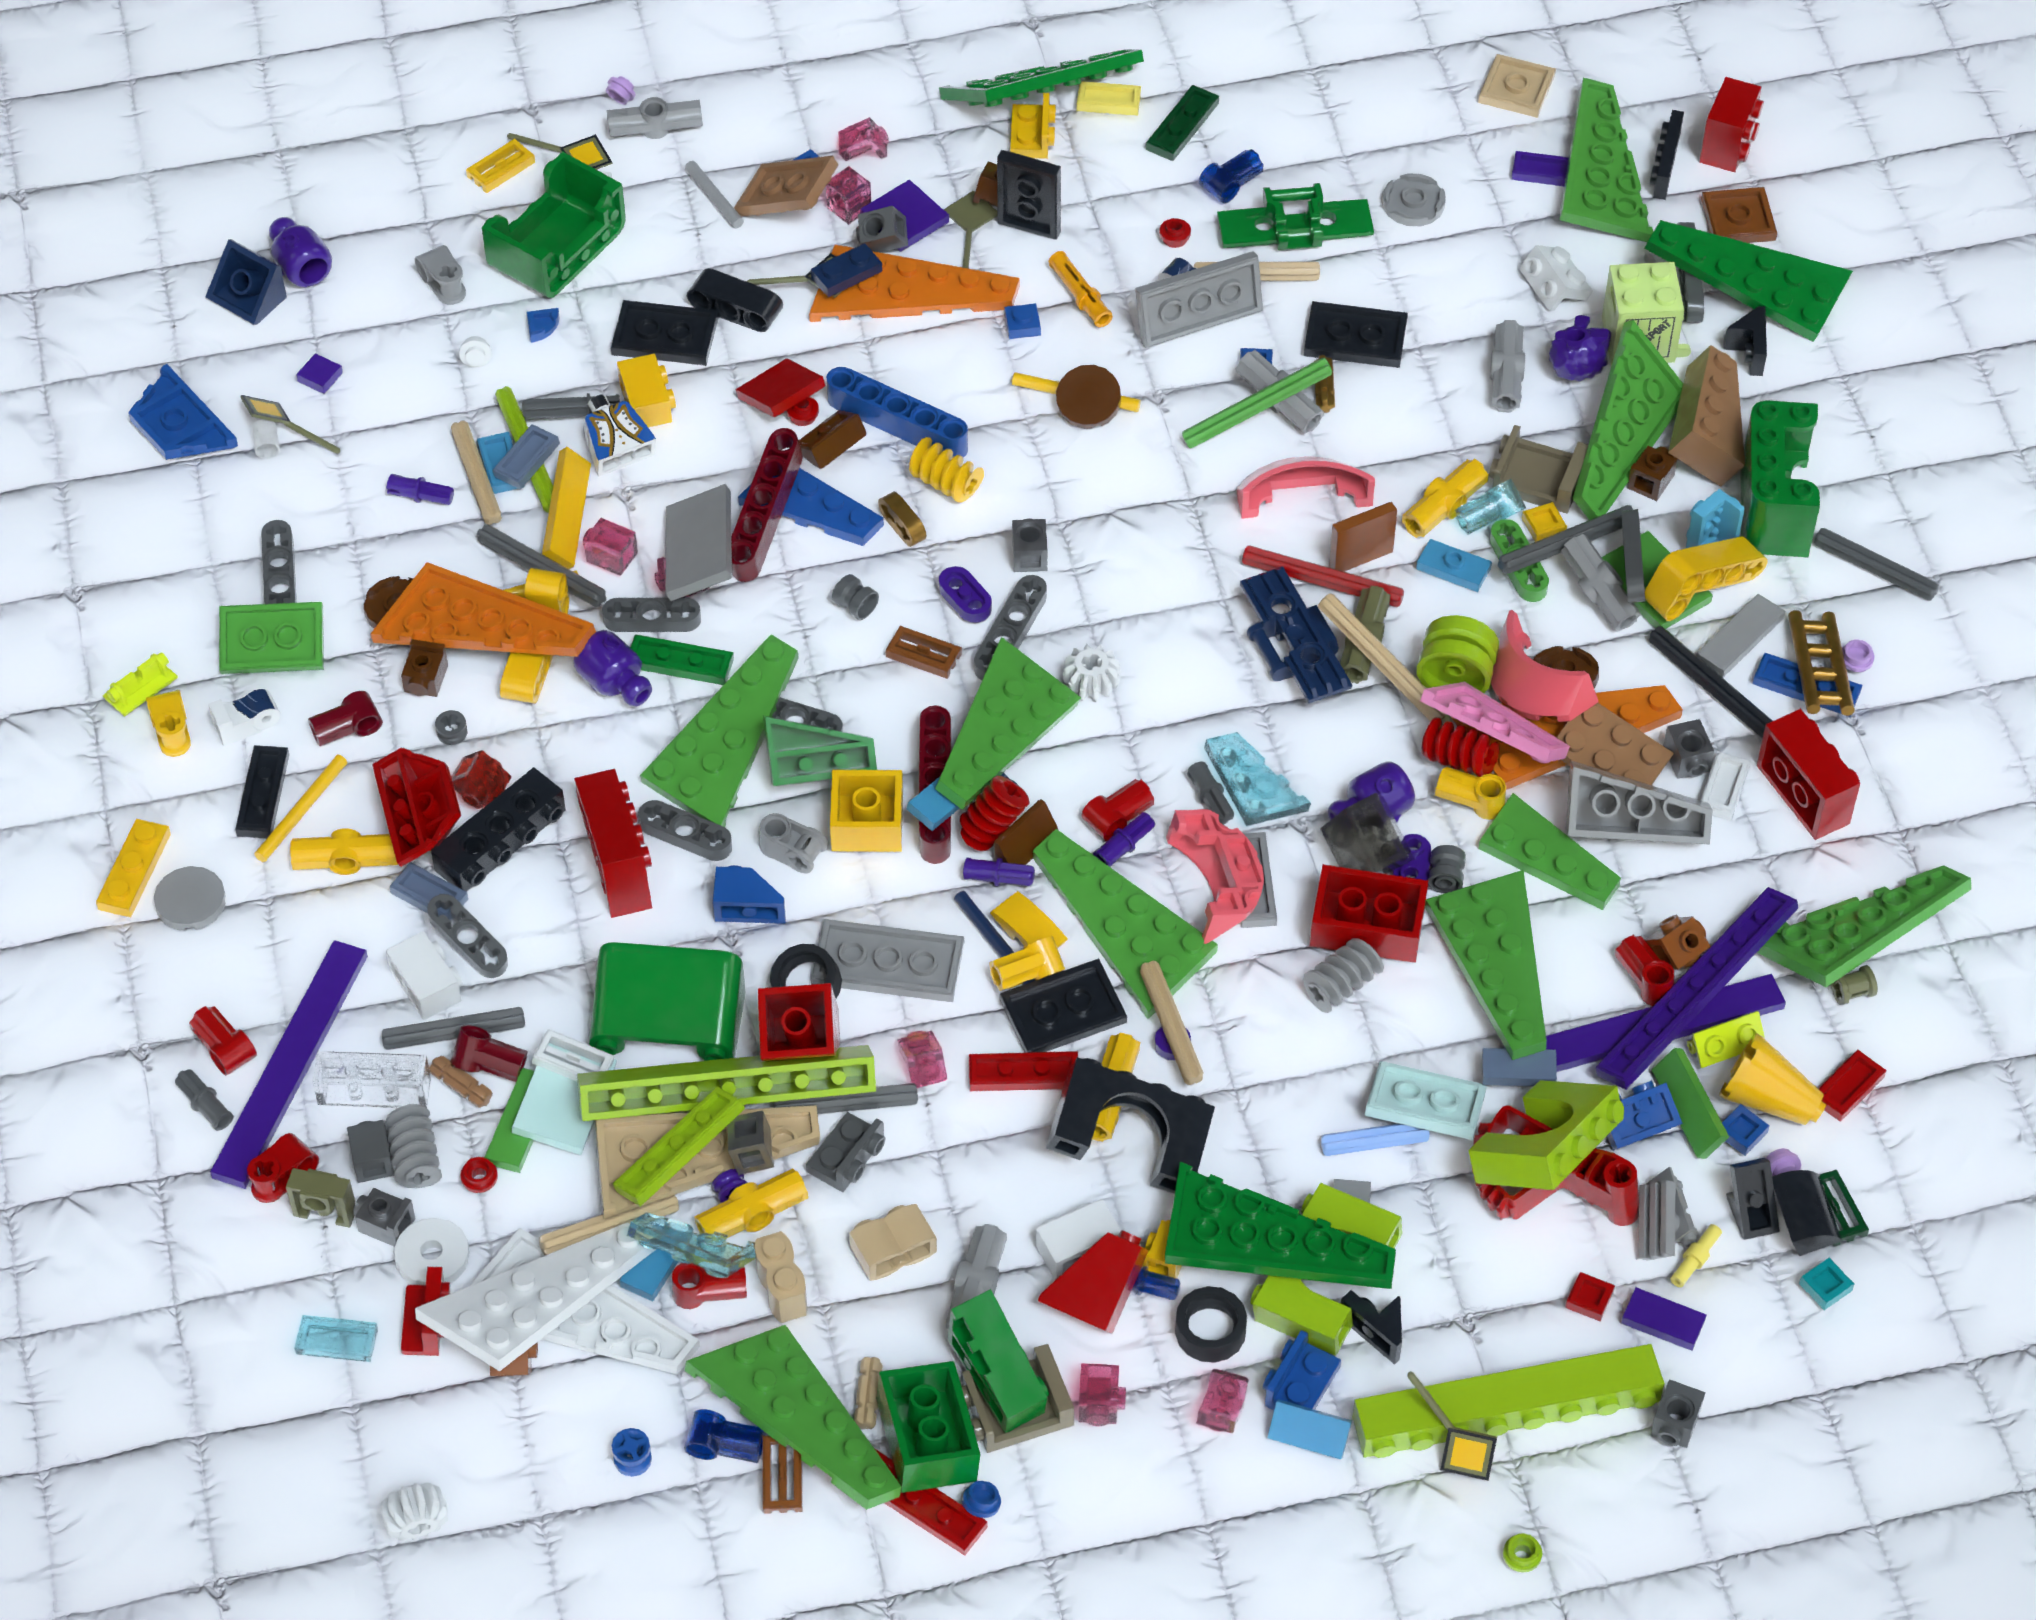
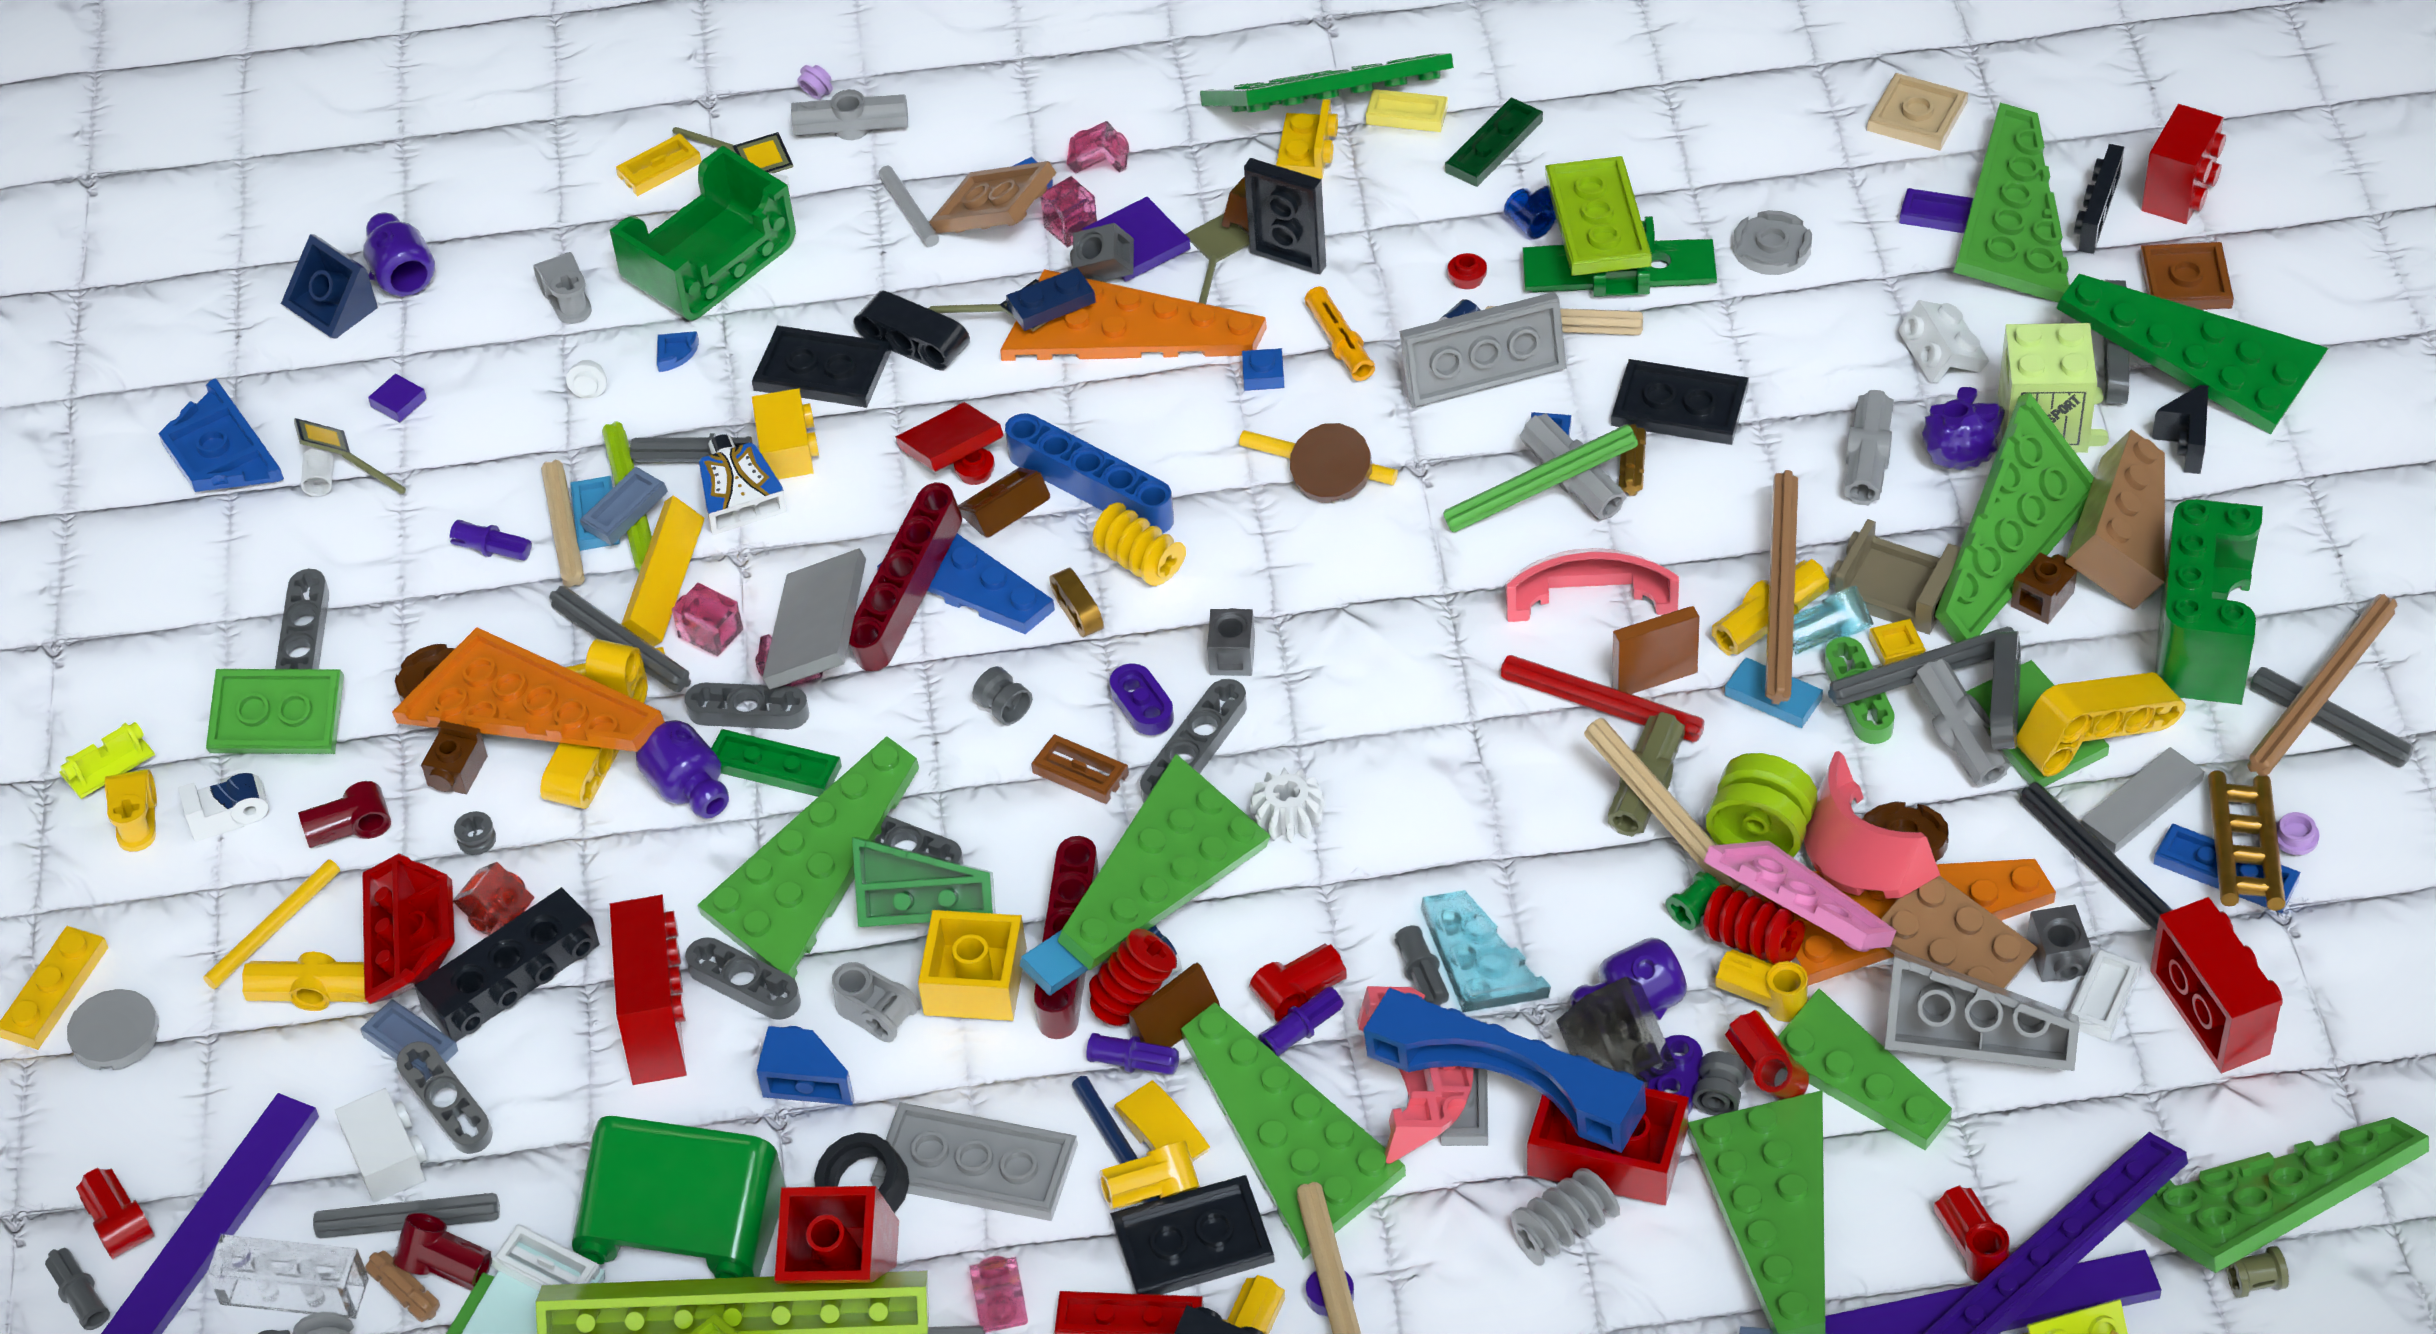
camera: 10 degrees right, 5 degrees down
black tile [235,745,290,839] -> none
dark blue piece [1240,566,1353,703] -> none
dark orange brick [1645,914,1711,970] -> none
medium azure bracket [1686,489,1745,548] -> none
none -> blue arch [1363,988,1646,1153]
none -> lime tile [1545,156,1652,276]
none -> green bush [1666,871,1721,930]
none -> red piece [1724,1010,1809,1100]
none -> medium nougat axle [1765,470,1798,705]
none -> medium nougat axle [2247,594,2398,777]

